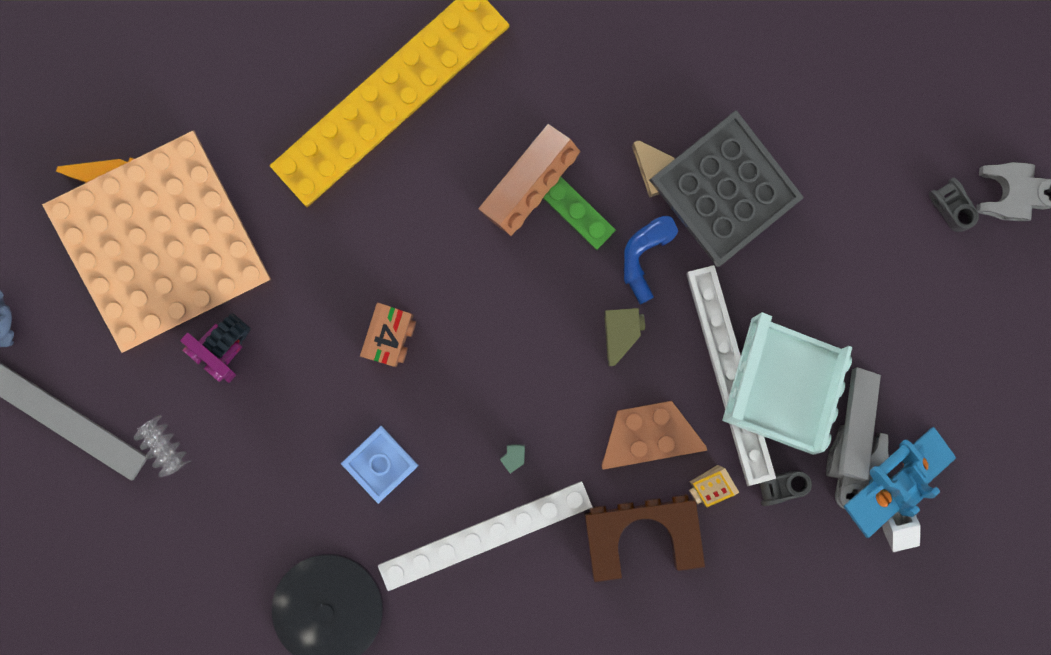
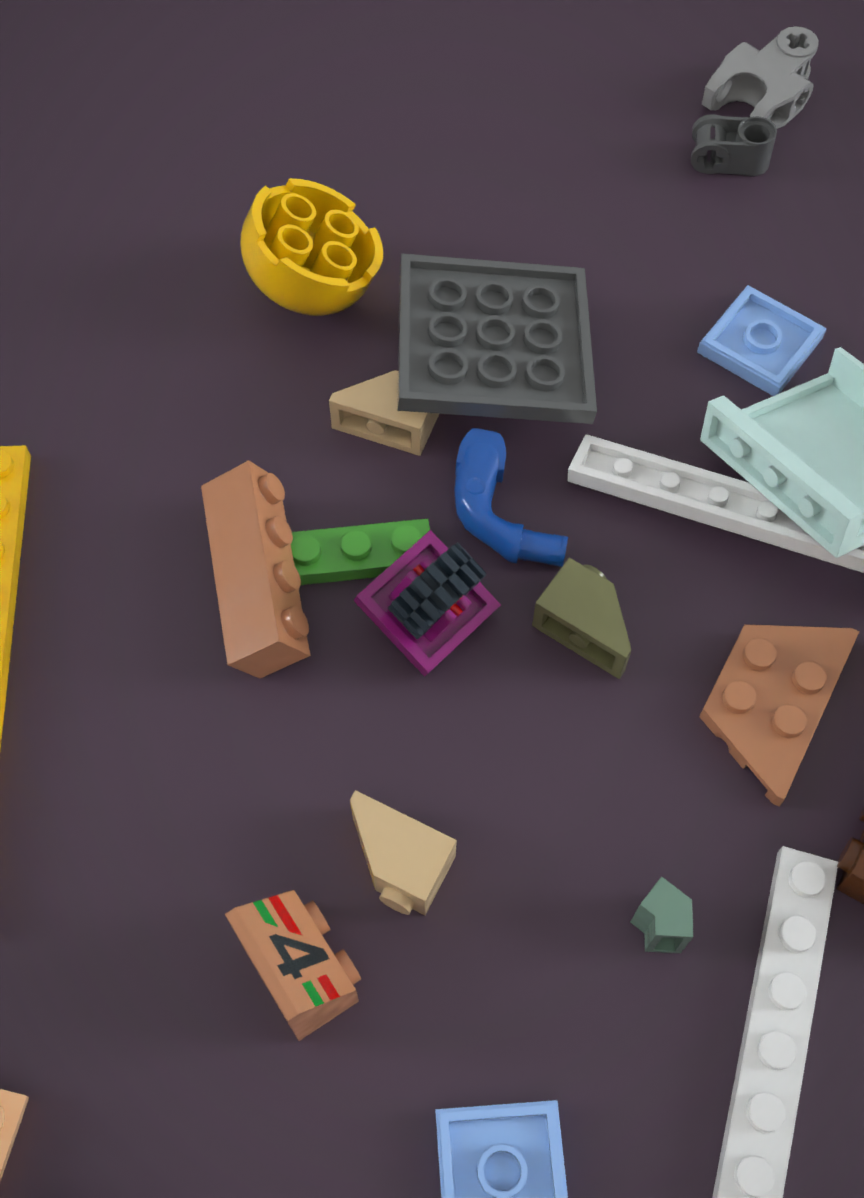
camera: 50 degrees left, 25 degrees down
none -> yellow cylinder [240,178,383,316]
none -> tan slope [350,790,457,915]
none -> magenta plate [353,530,501,677]
none -> light blue tile [697,285,827,396]

